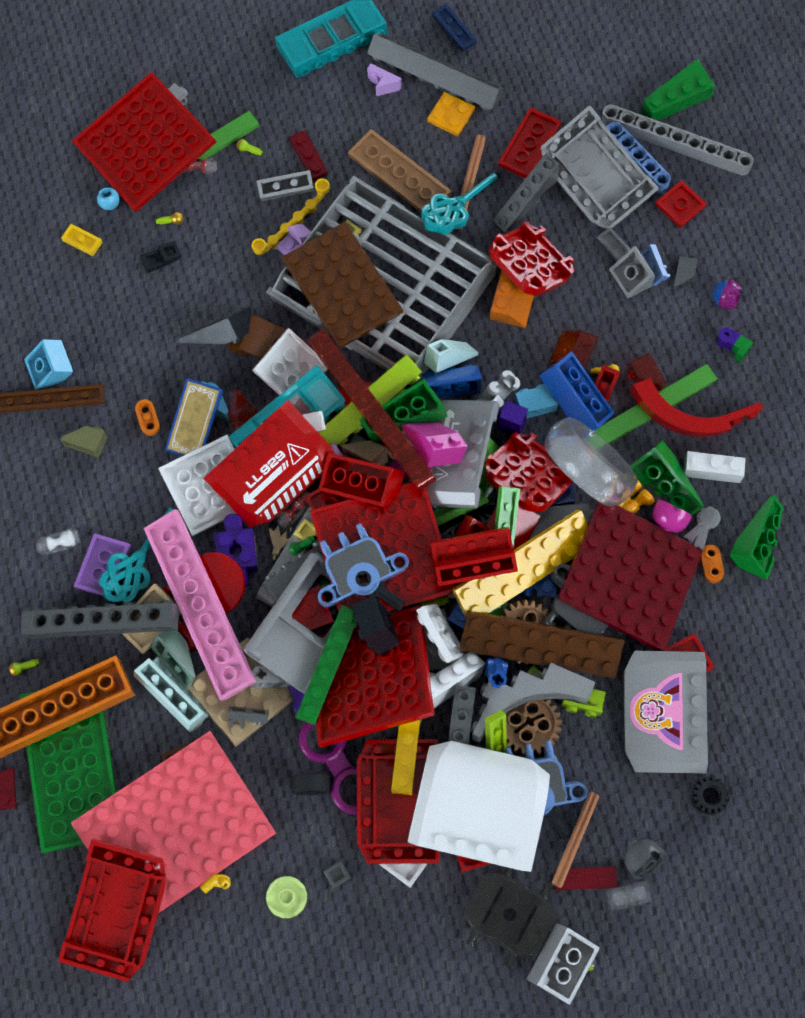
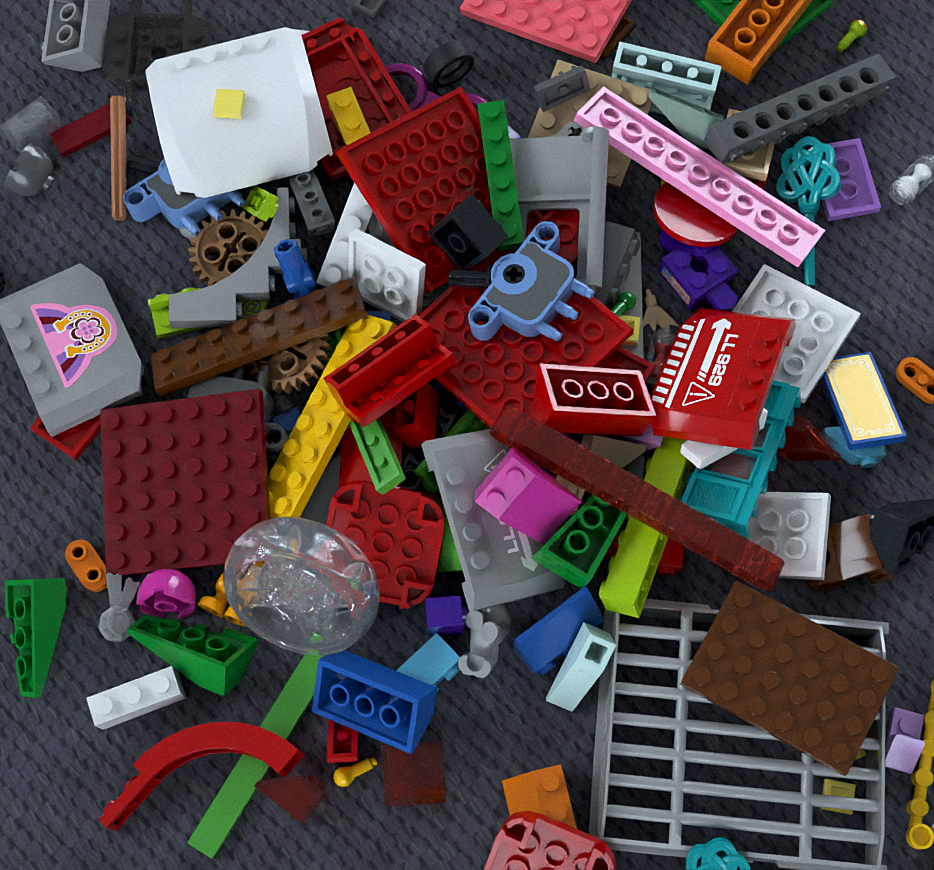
camera: 150 degrees right, 0 degrees up
none -> light yellow tile [213,89,246,119]

